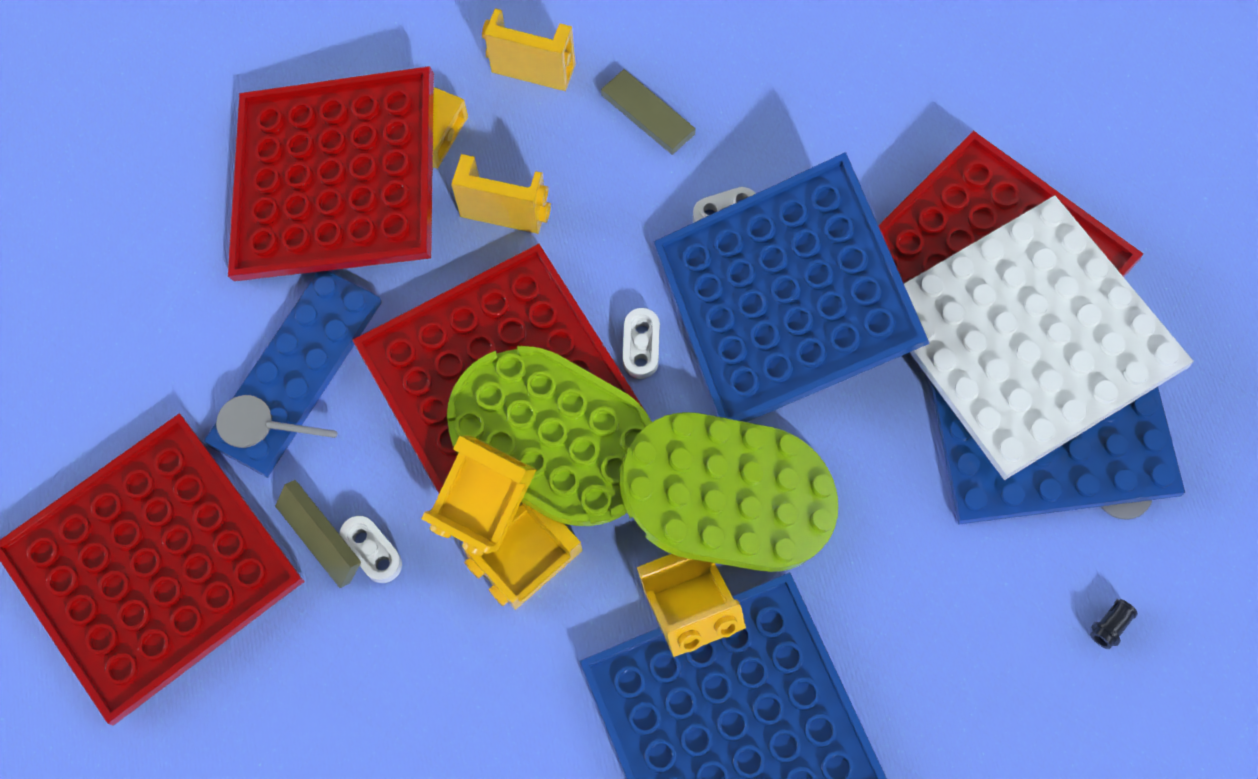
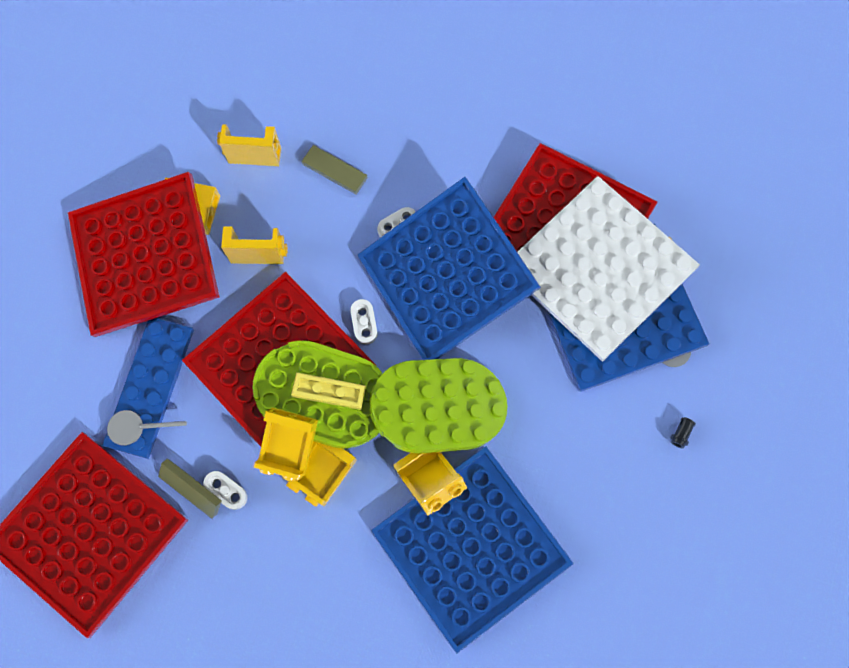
camera: 15 degrees left, 5 degrees up
none -> light yellow tile [291,372,366,410]

